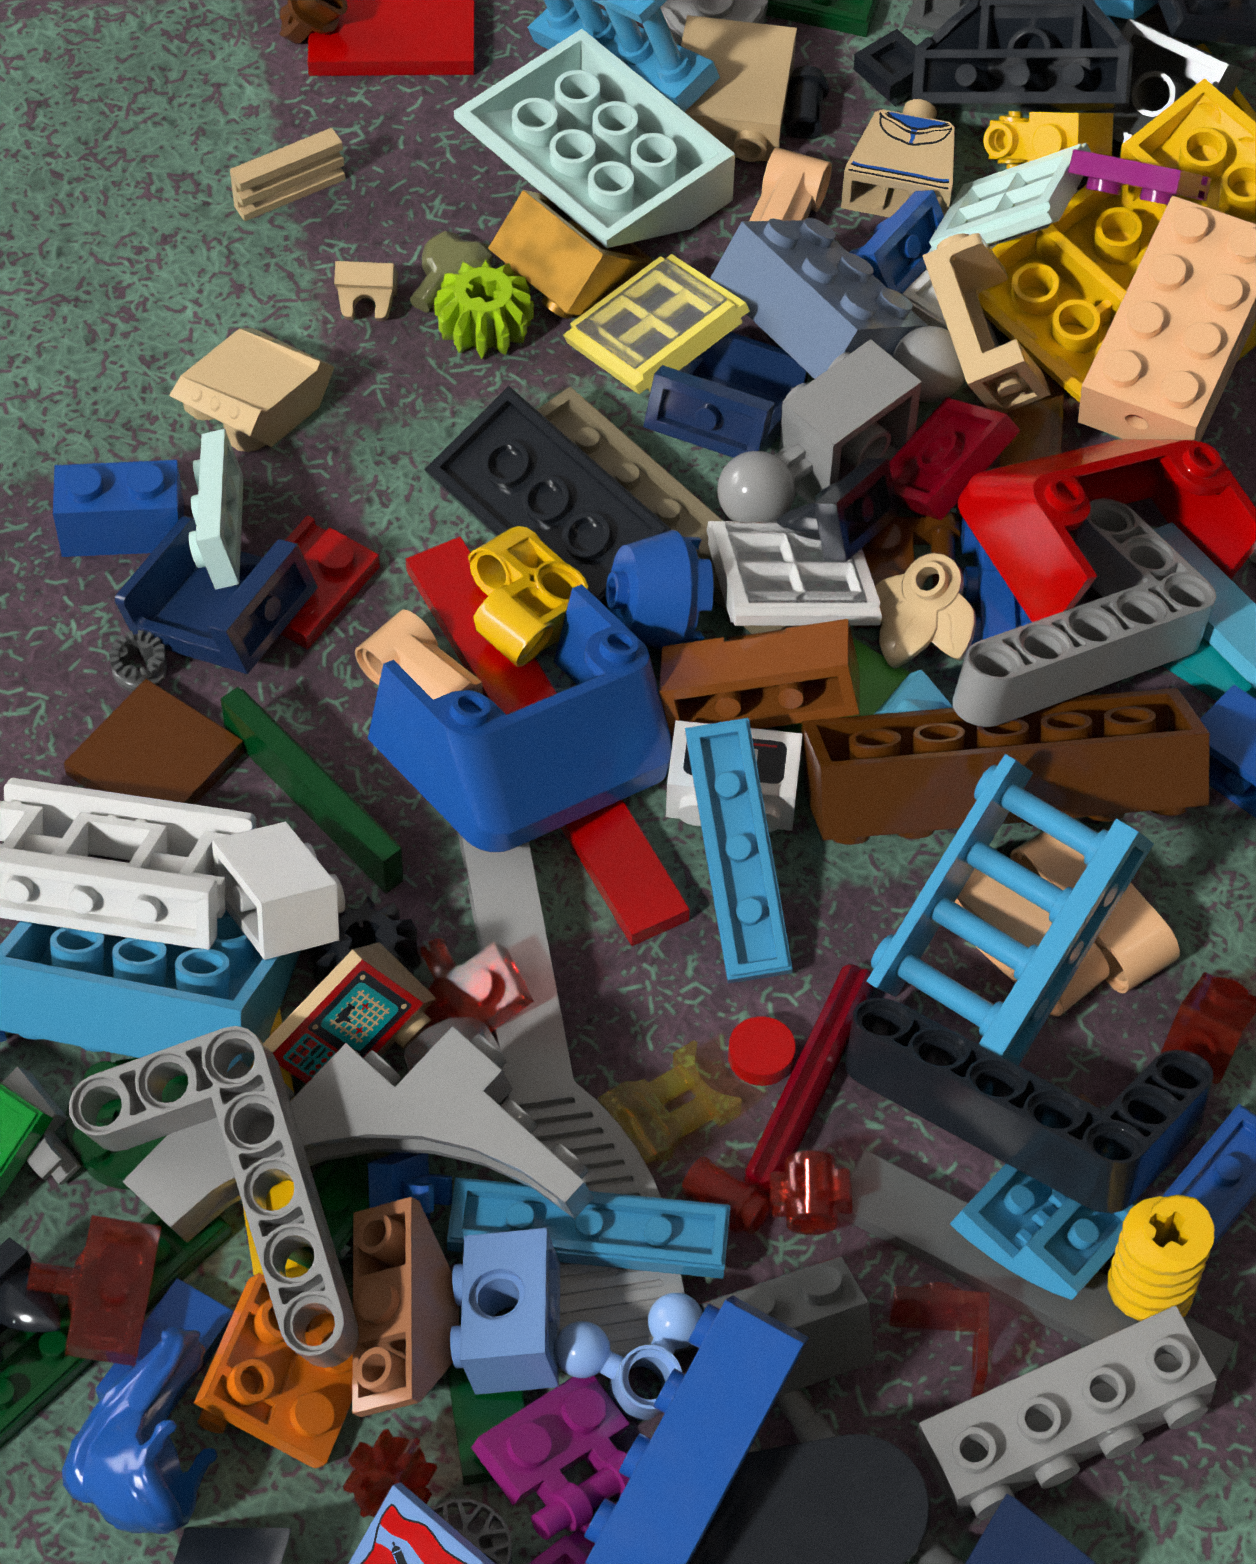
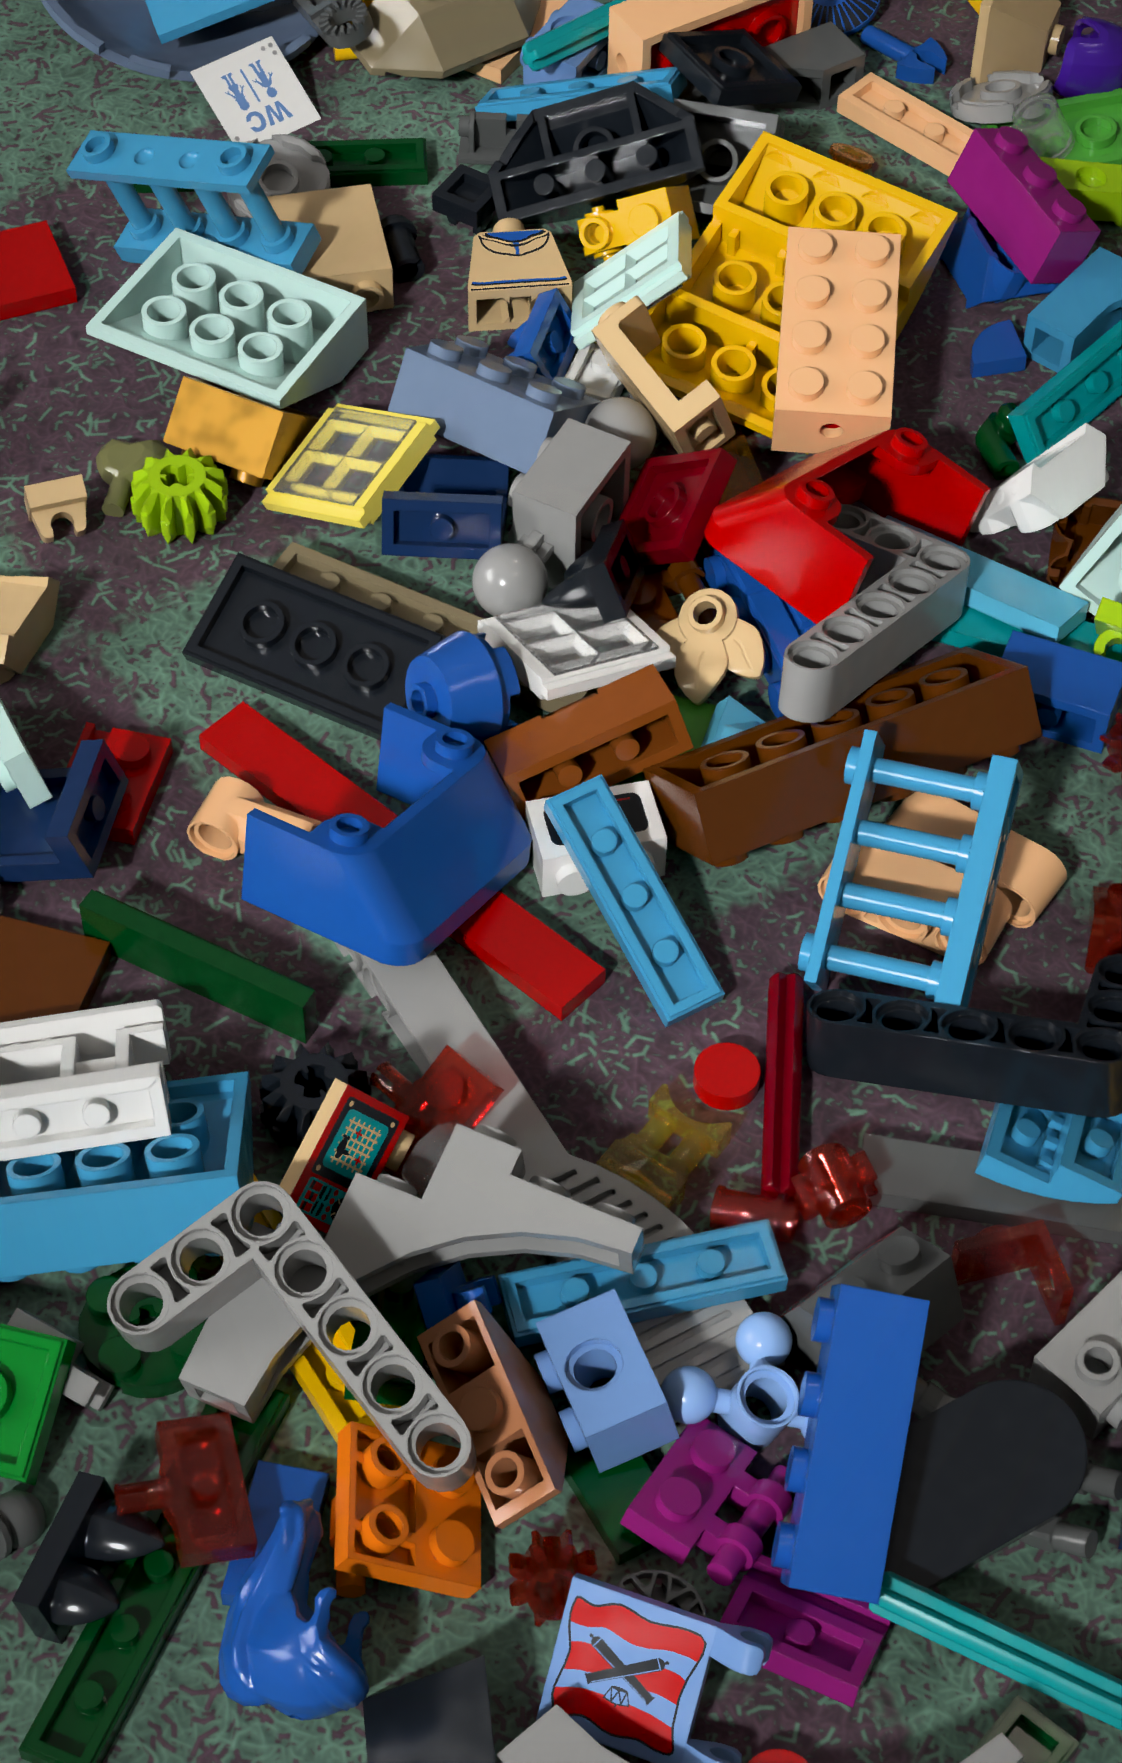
camera: 20 degrees left, 5 degrees down
white brick [212,821,345,960] -> none
yellow piece [468,526,588,667] -> none
light nougat piece [749,147,832,221] -> none
magenta plate [1068,149,1212,205] -> none

